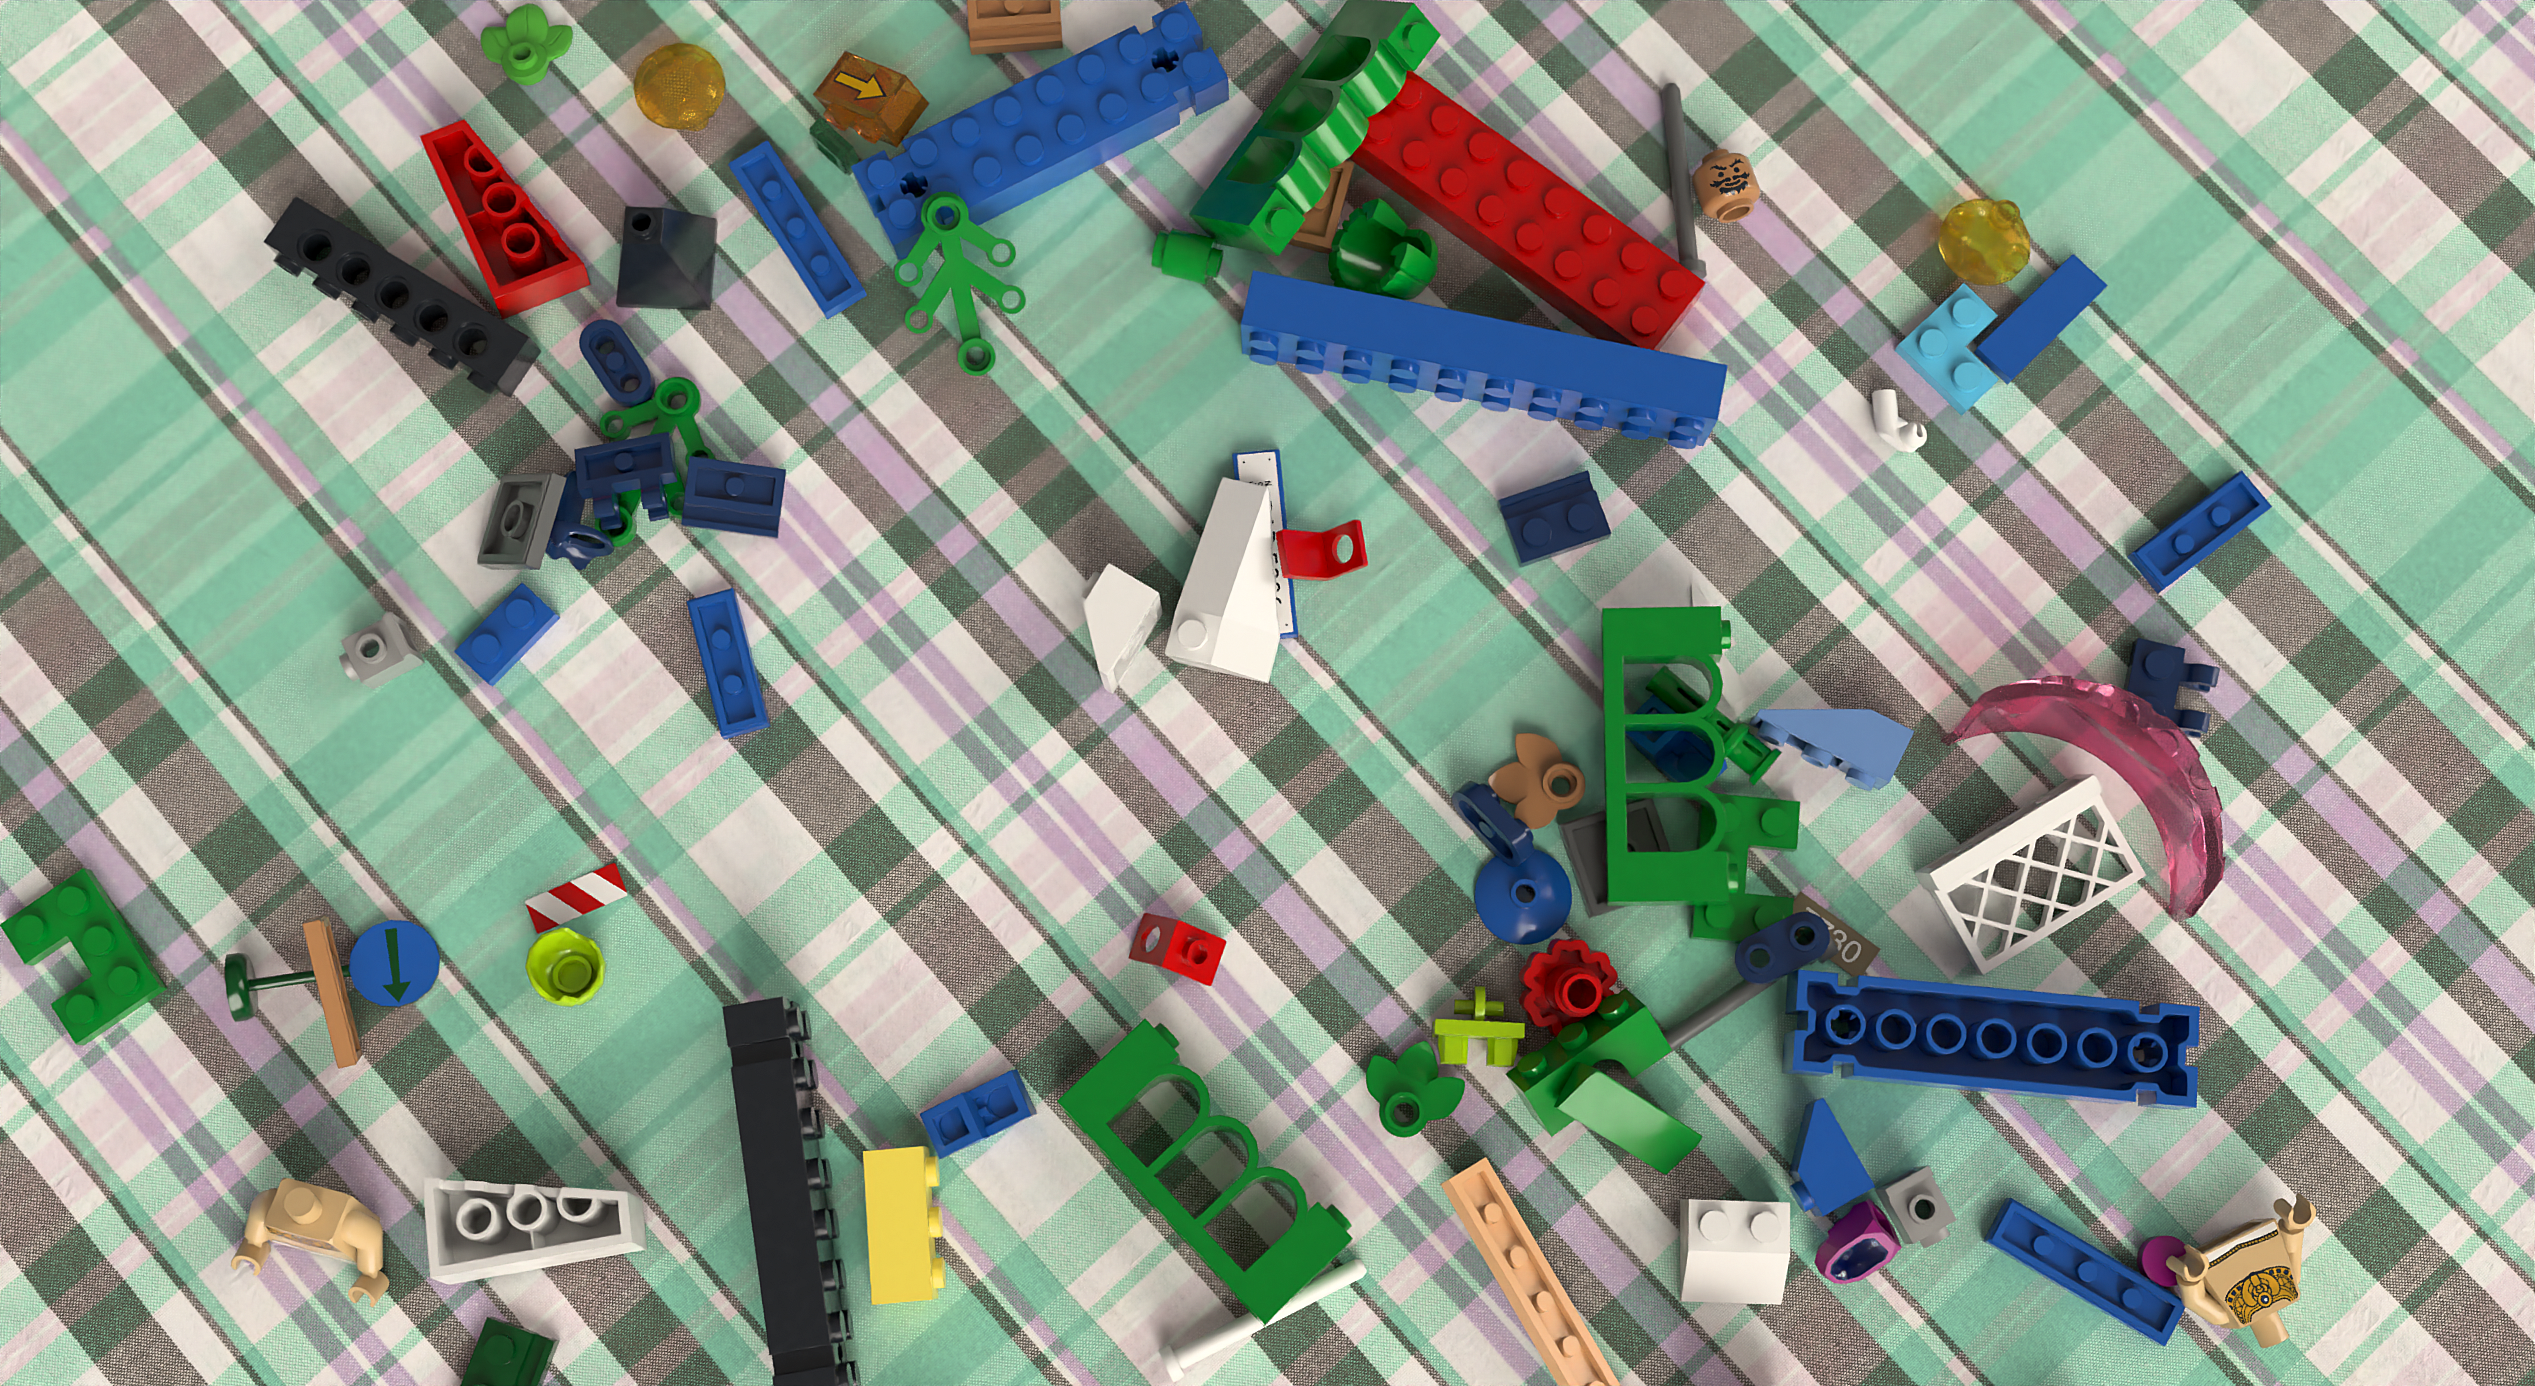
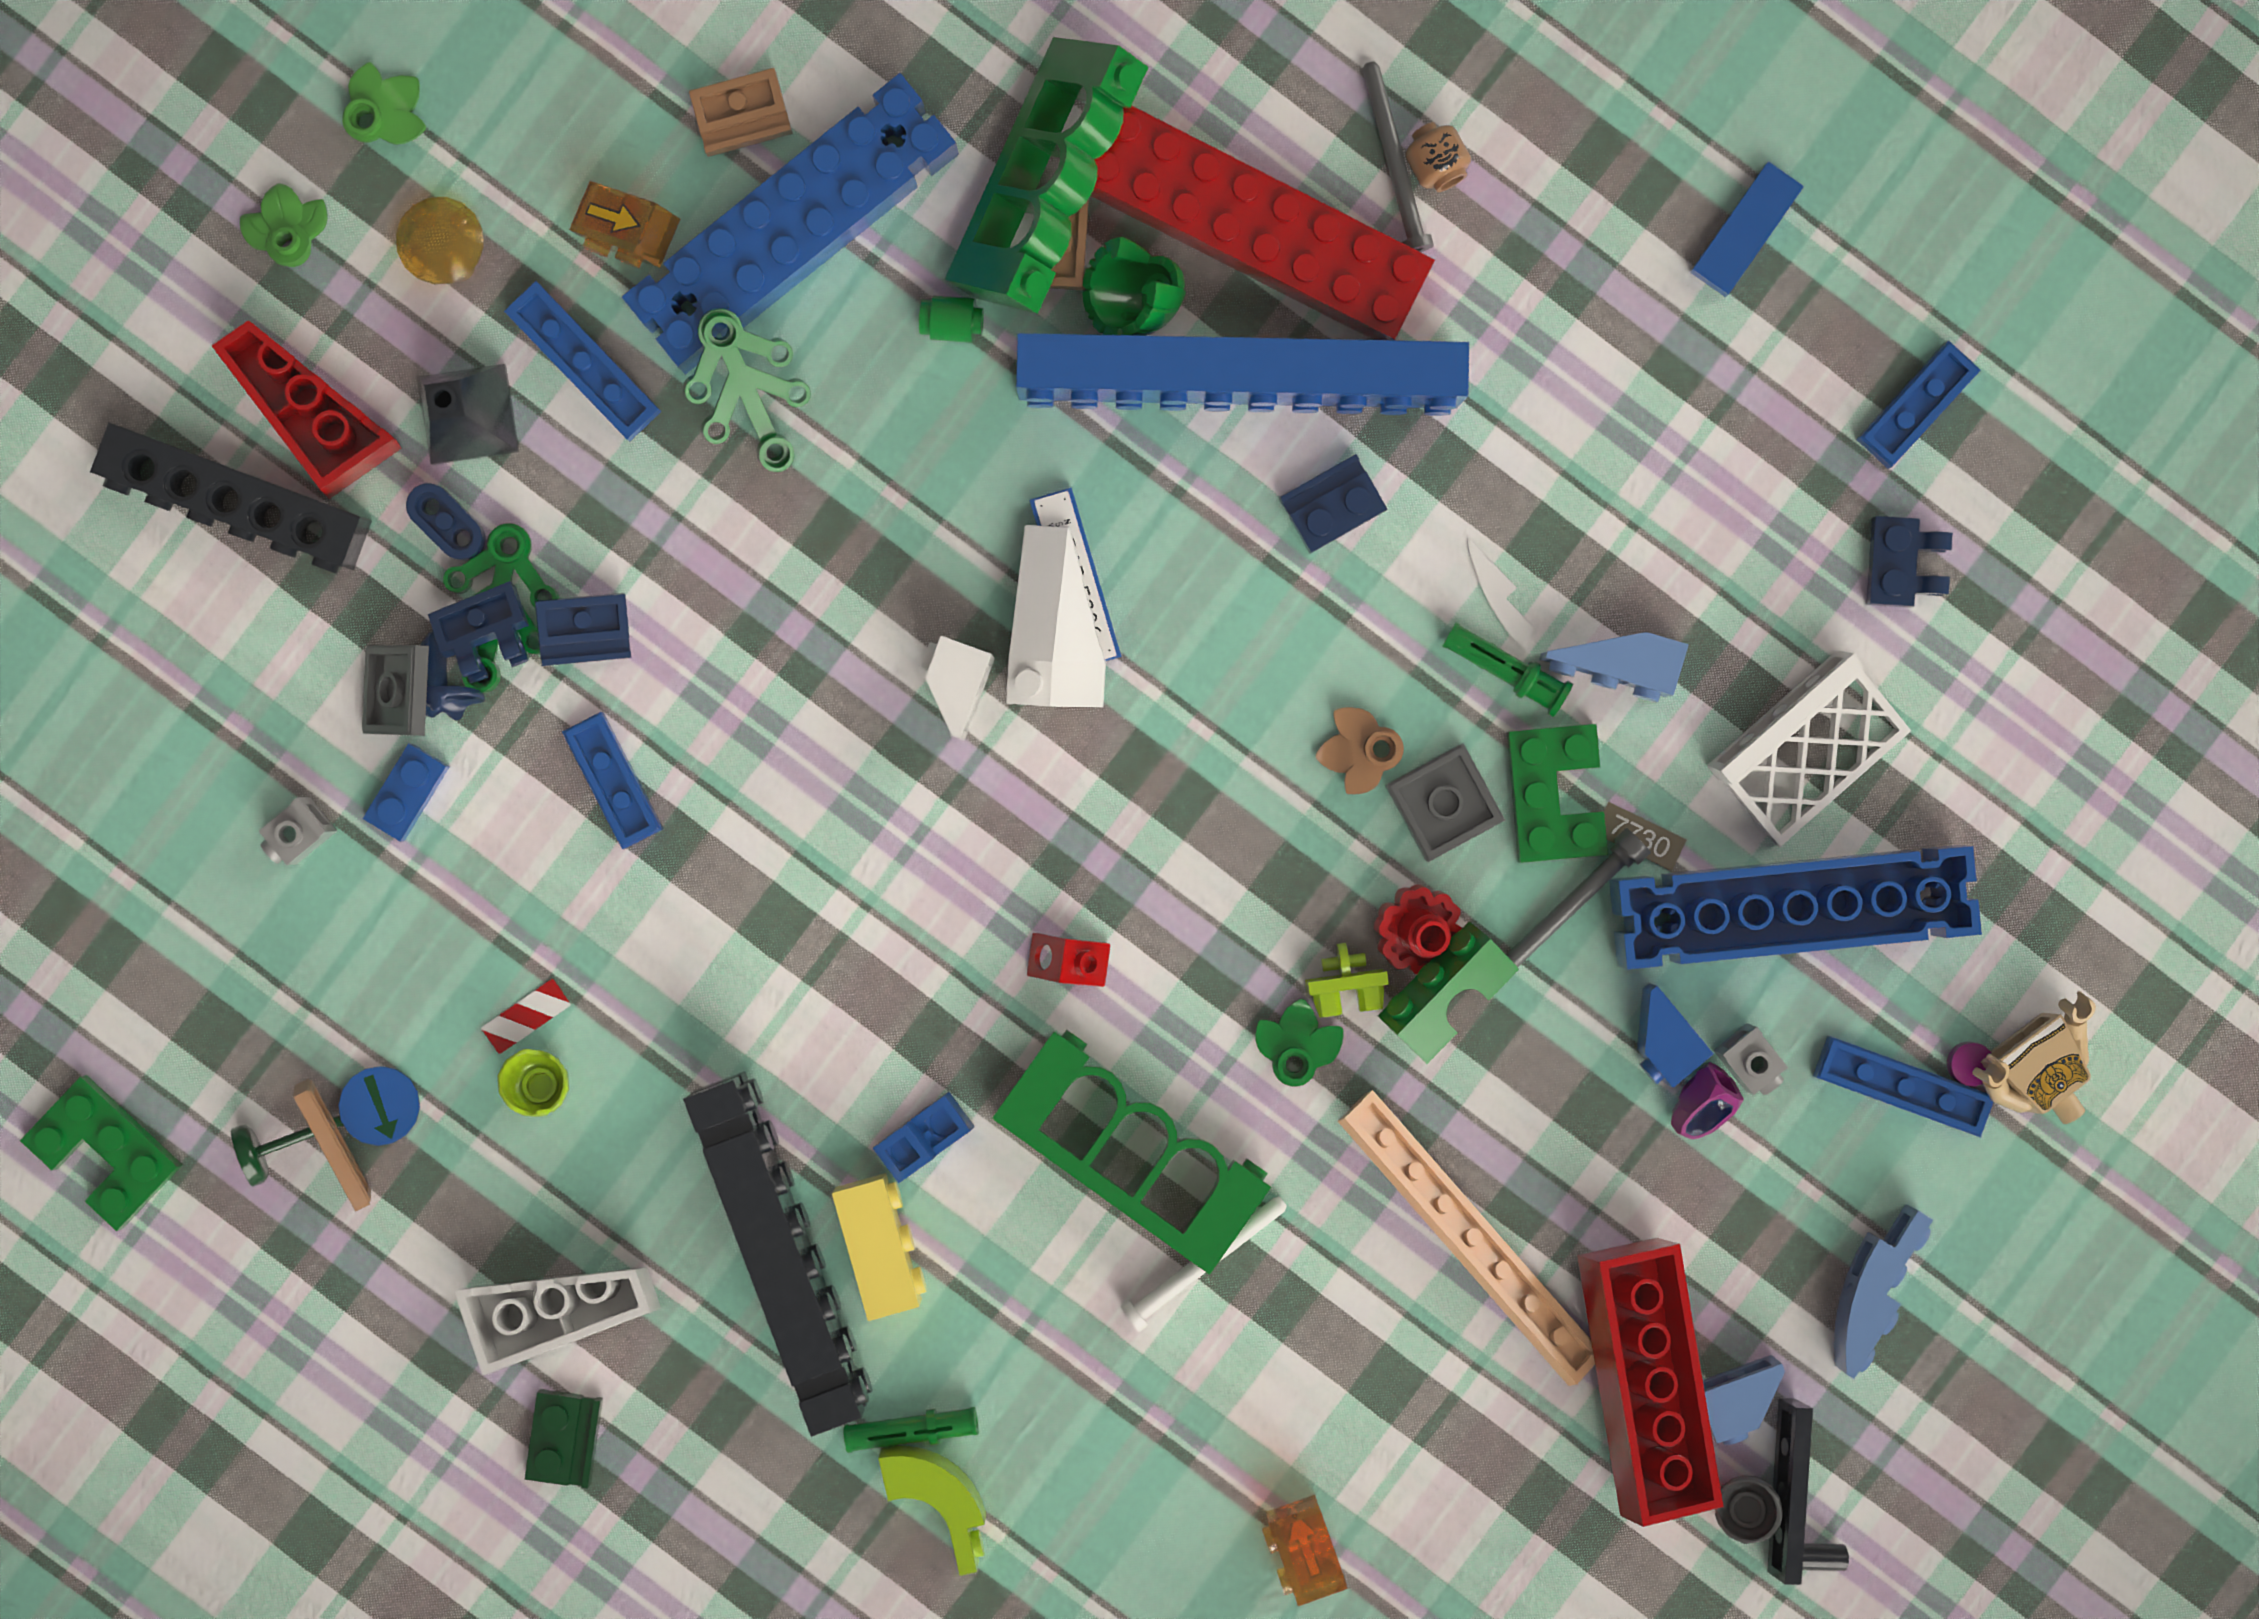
camera: 15 degrees left, 10 degrees up
tan torso [231,1178,389,1307] -> none
clear green tile [809,118,859,176] -> none
red bracket [1275,519,1368,581] -> none
dark blue plate [1452,781,1534,867] -> none
blue dish [1474,849,1572,945] -> none
slope [1554,1062,1703,1175] -> none
green fence [1601,606,1738,906] -> none
blue slope [1625,694,1728,801] -> none
white slope [1680,1199,1790,1305] -> none
dark blue plate [1735,912,1830,985] -> none
white arm [1872,389,1927,452] -> none
medium azure plate [1894,283,1999,416] -> none
clear yellow dish [1939,199,2031,286] -> none
clear pink windscreen [1940,675,2226,922] -> none

